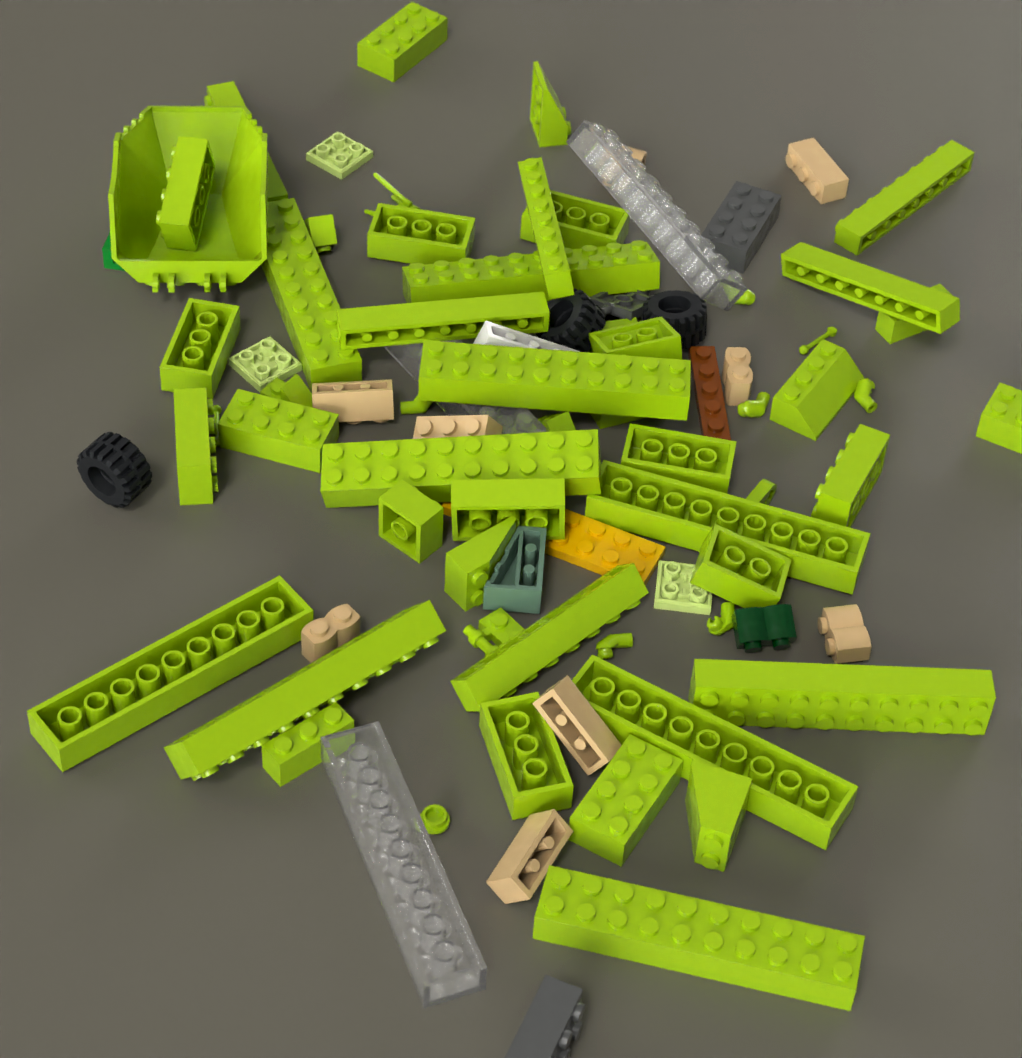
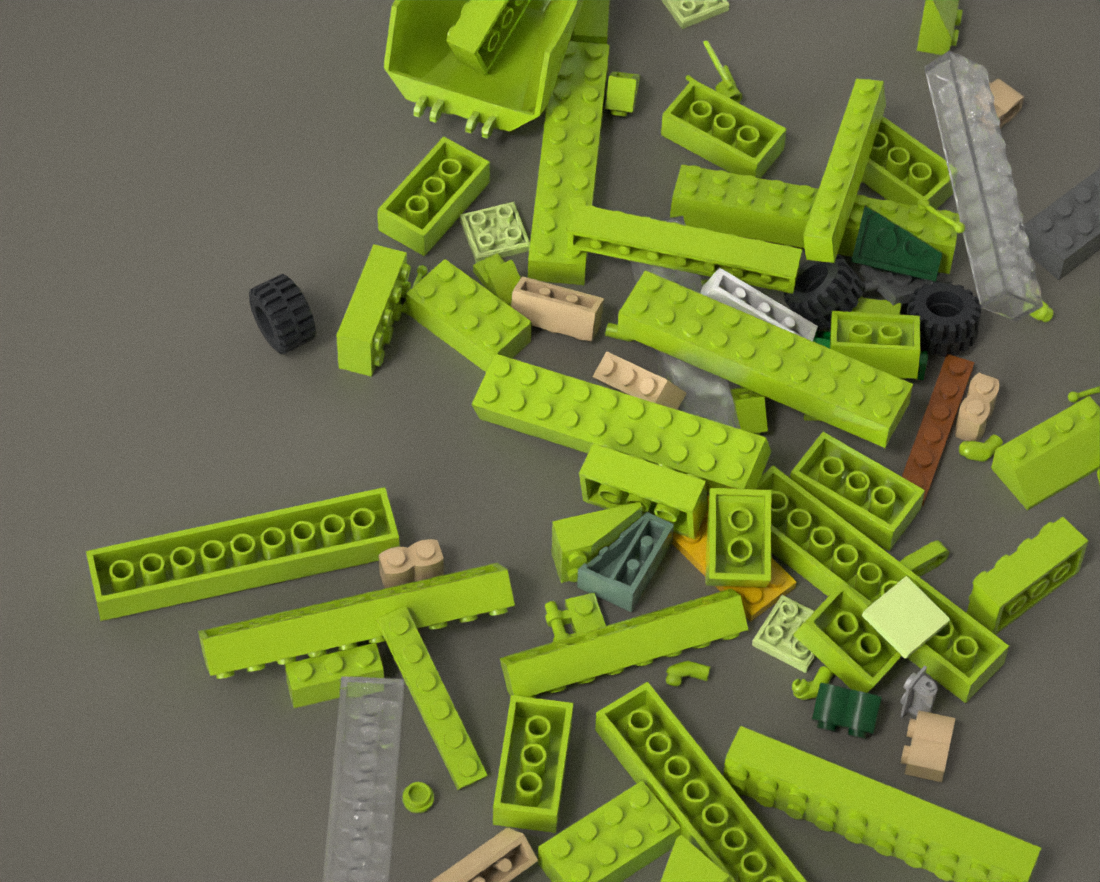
camera: 25 degrees right, 10 degrees up
lime brick [379,480,444,564] -> none
tan brick [532,675,621,776] -> none
none -> lime plate [376,606,488,790]
none -> lime slope [705,488,771,588]
none -> dark green wing [851,205,943,281]
none -> yellowish green tile [862,576,950,659]
none -> light grey hinge [900,665,938,719]
none -> lime hinge [917,199,965,233]

